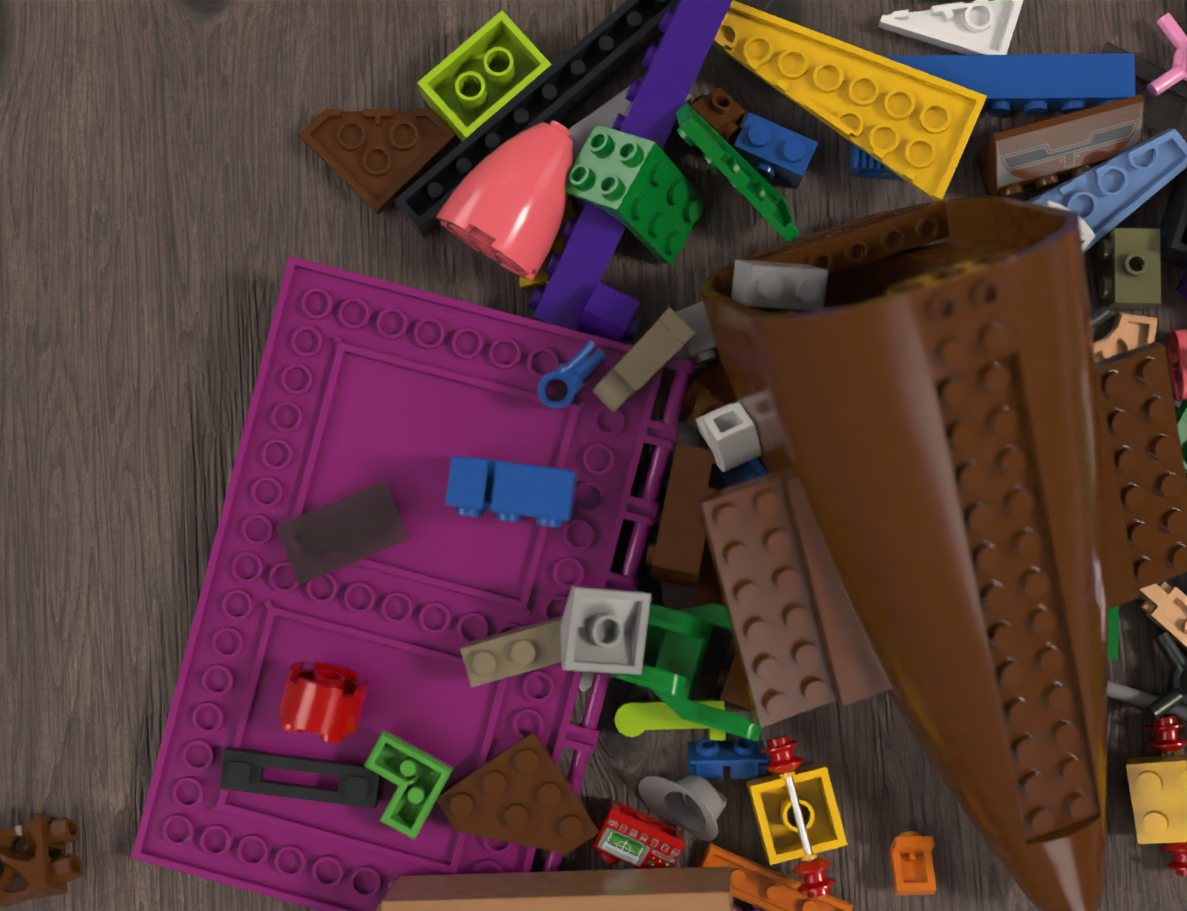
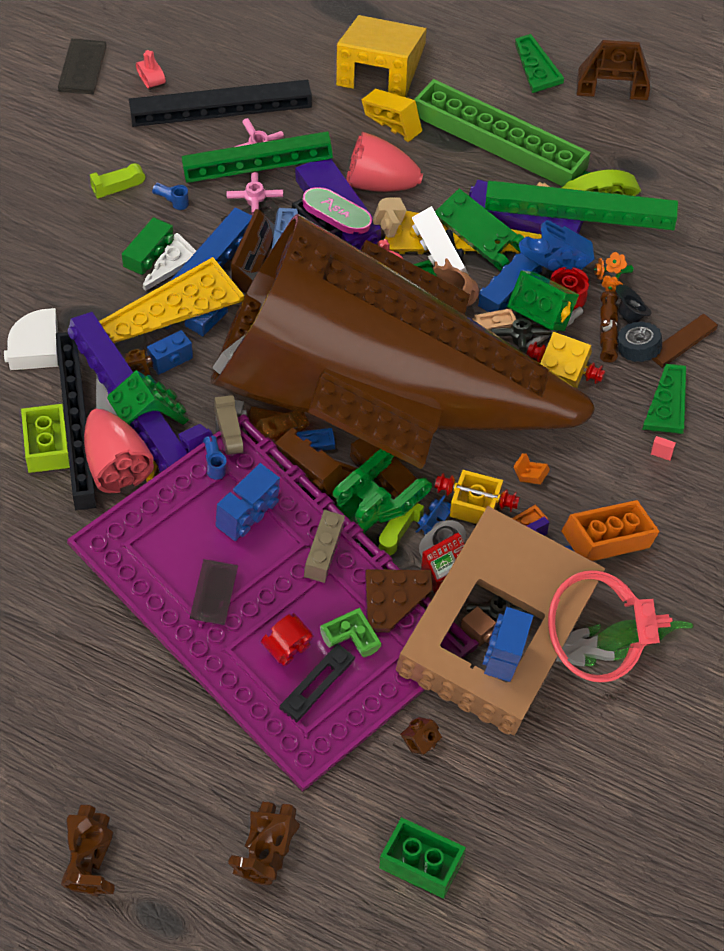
camera: 65 degrees left, 30 degrees down
reddish brown plate [299,109,458,215] -> none
light grey slope [560,586,651,675] -> none
green wing [676,102,800,242] -> none
white brick [695,402,762,472] -> none

